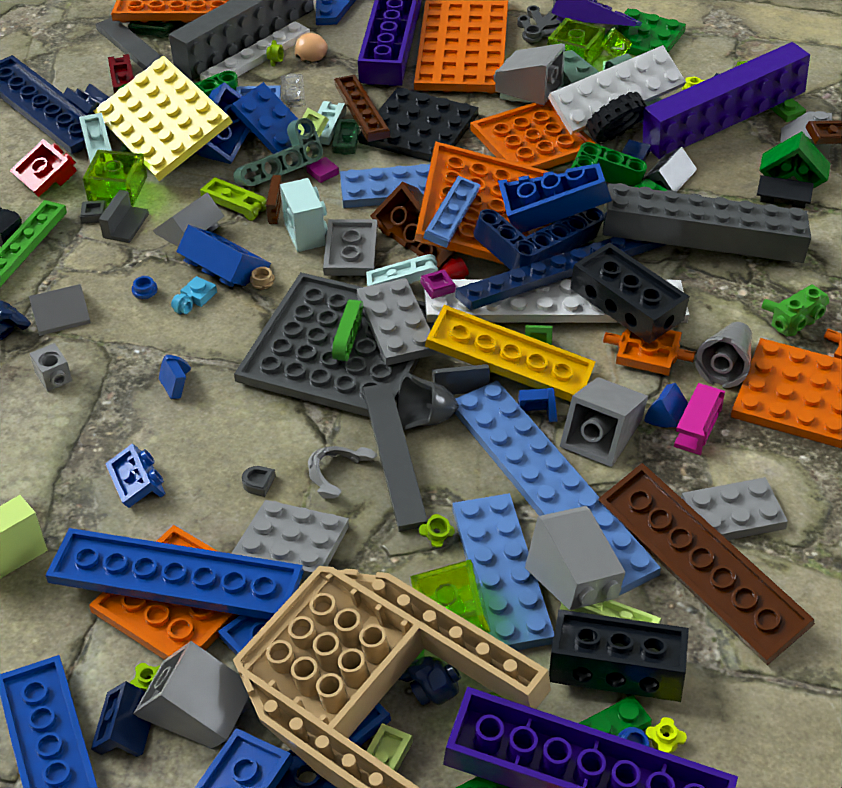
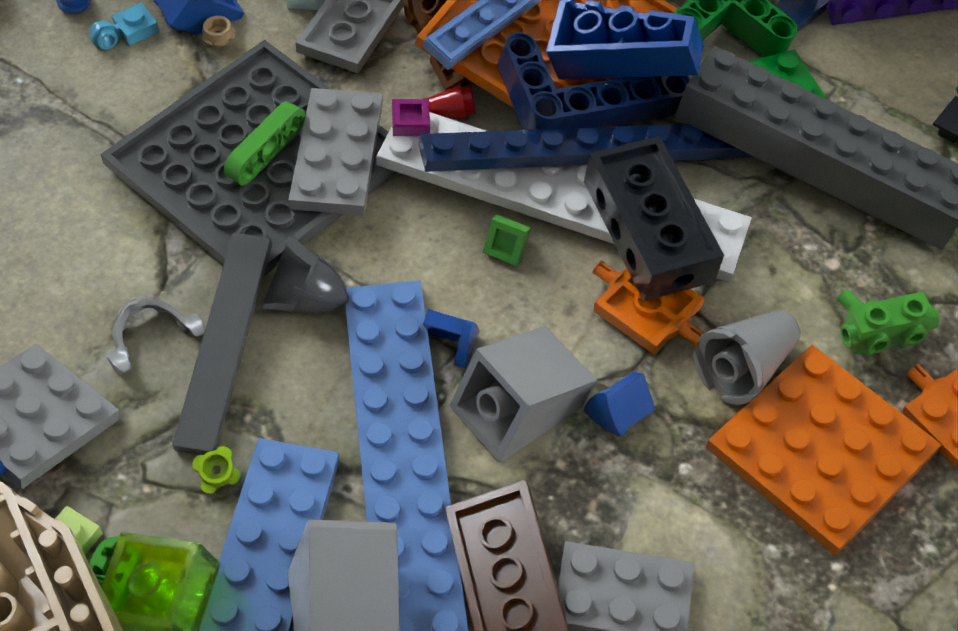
camera: 20 degrees right, 10 degrees up
blue tile [159,355,191,399] -> none
dark grey tile [242,466,276,497] -> none
light aqua plate [366,254,438,286] -> none
yellow plate [425,305,595,402] -> none
dark grey panel [432,364,490,395] -> none
panel [643,146,697,192] -> none
dark pink window [674,383,725,455] -> none

